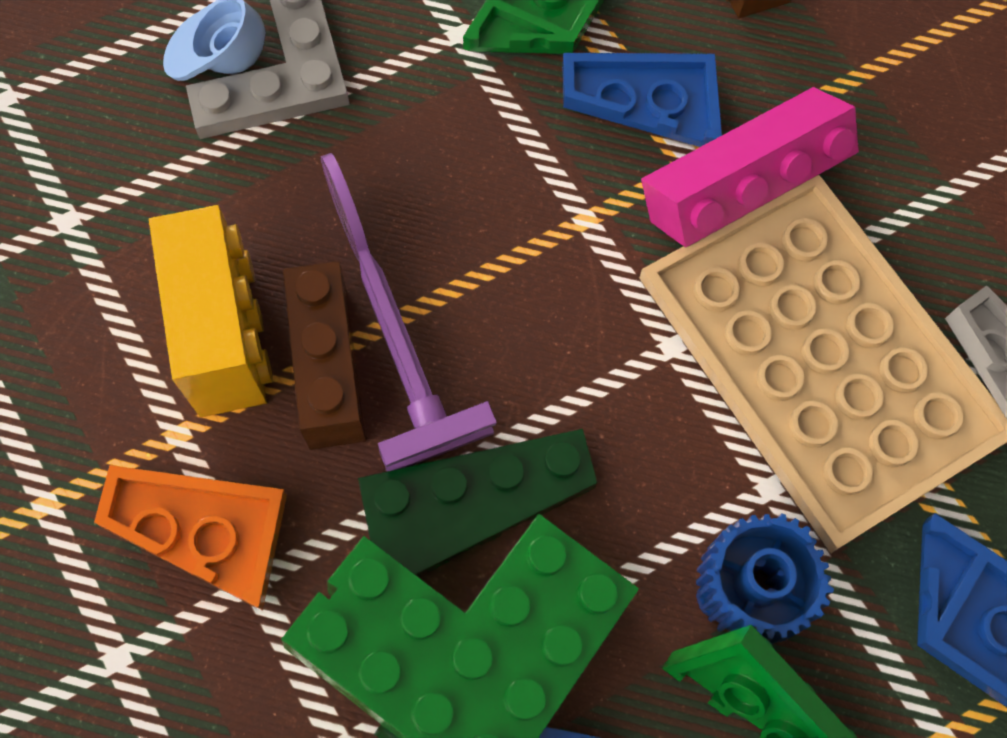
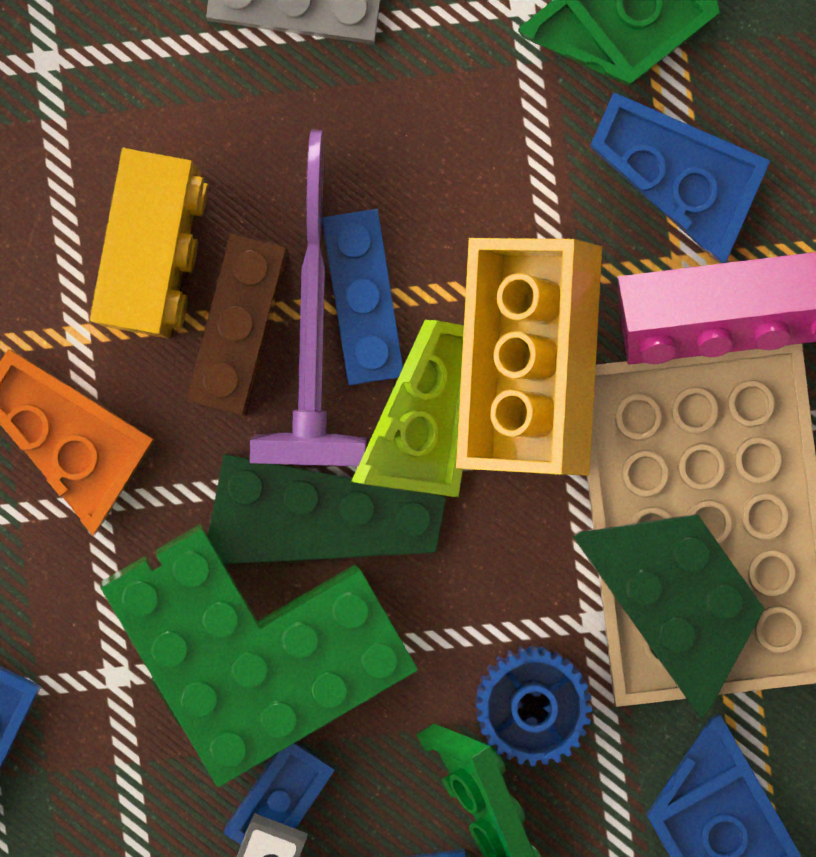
camera: 25 degrees right, 20 degrees up
none -> blue plate [322,209,403,386]
none -> lime wing [351,320,464,497]
none -> yellow brick [456,238,602,476]
none -> dark green wing [572,514,764,718]

